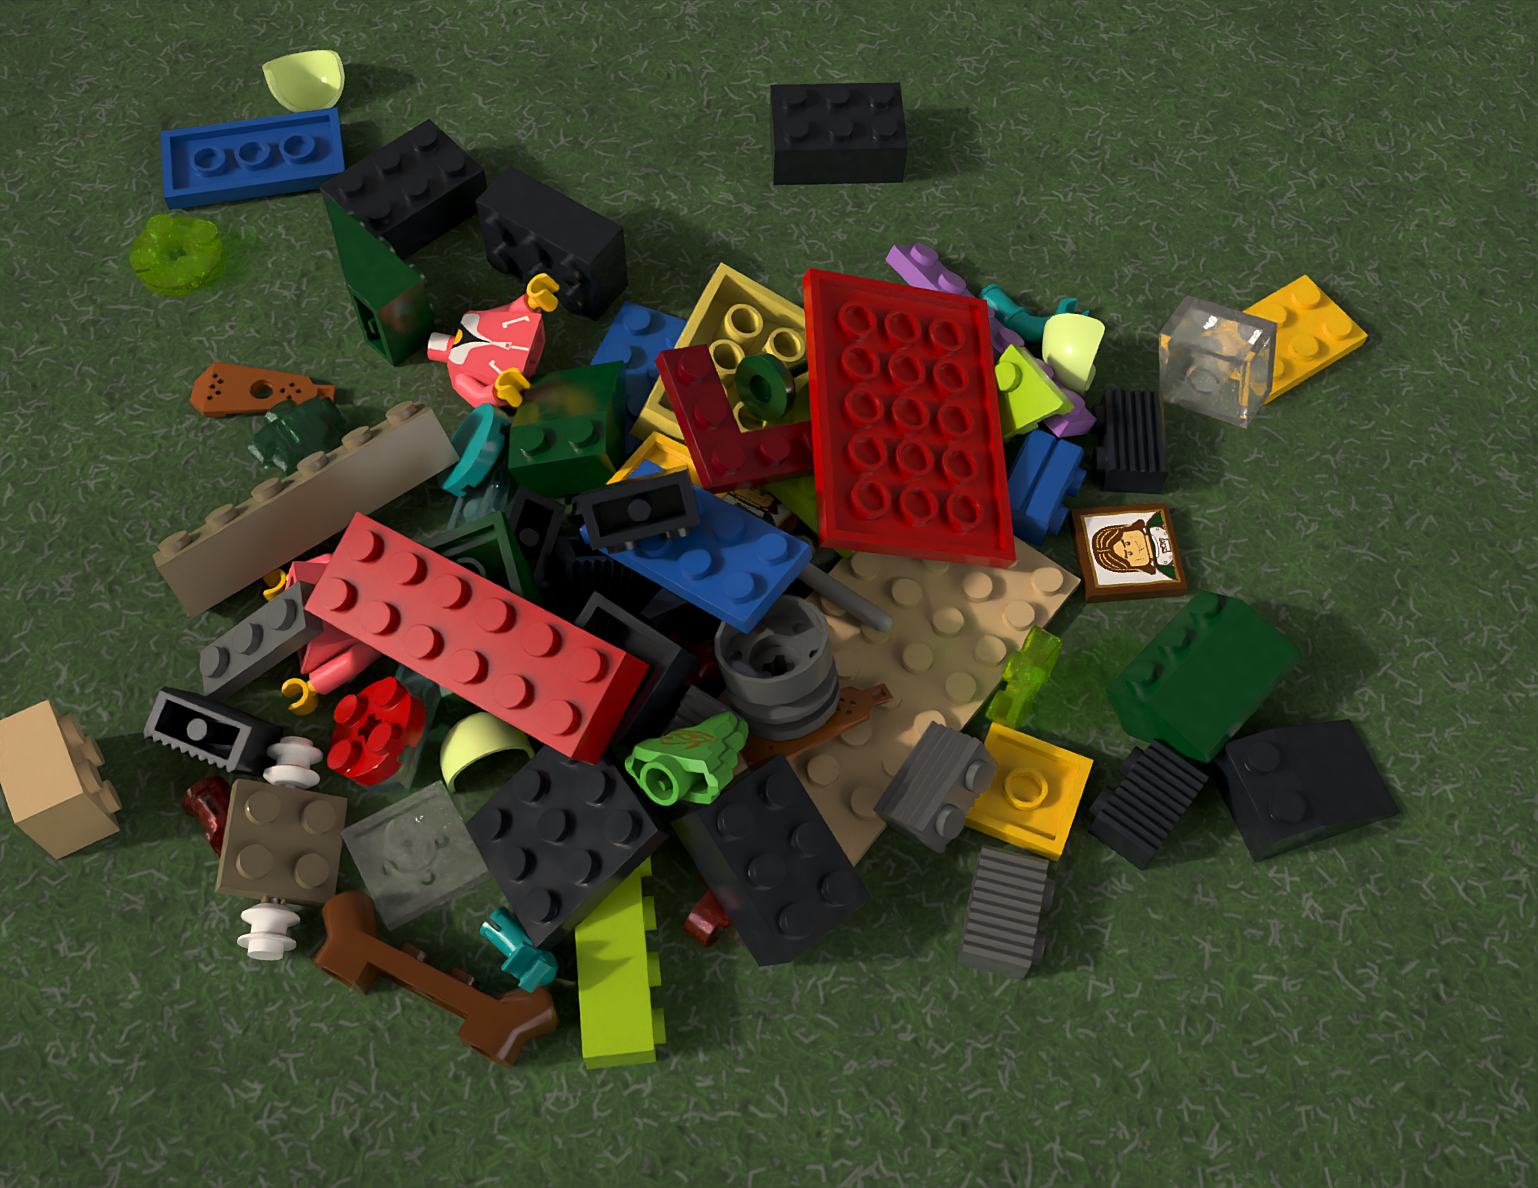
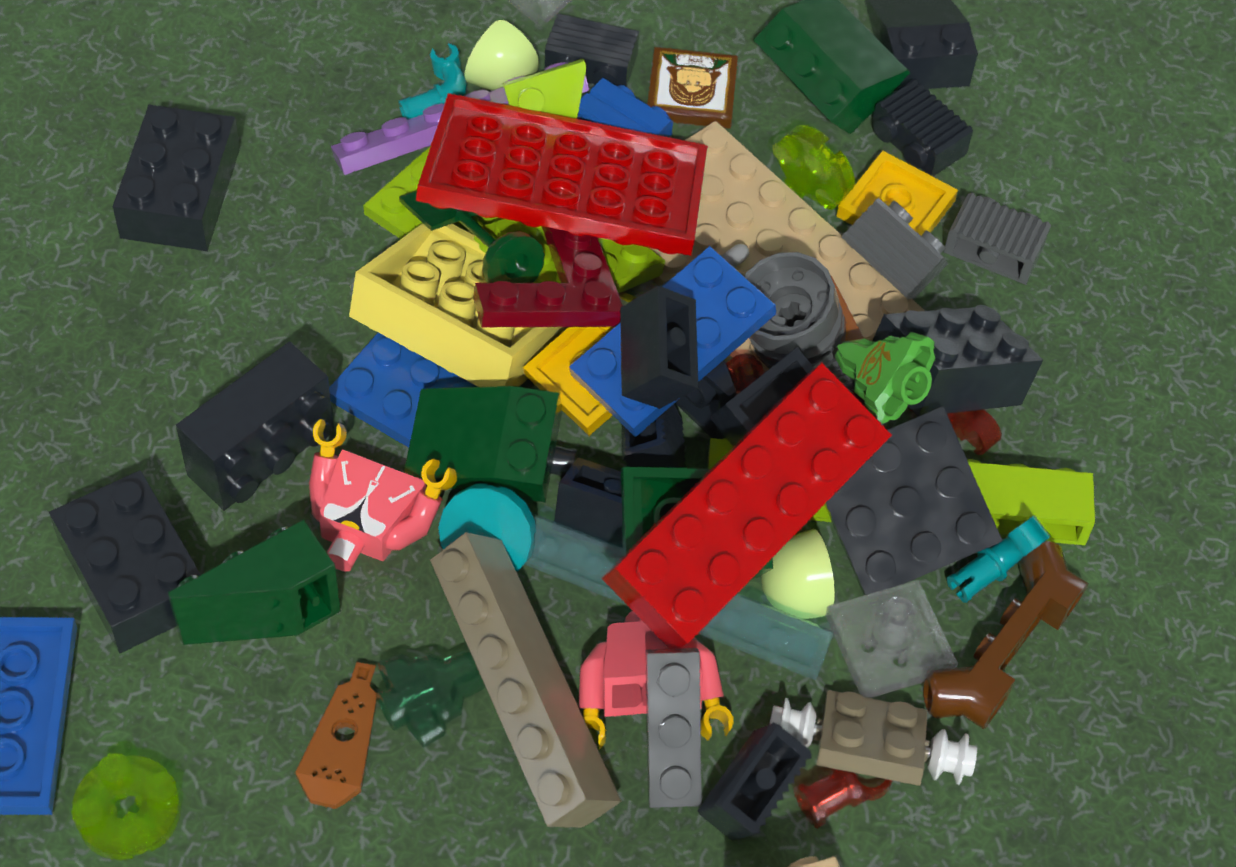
camera: 80 degrees left, 5 degrees down
red plate [327,677,426,786] -> none

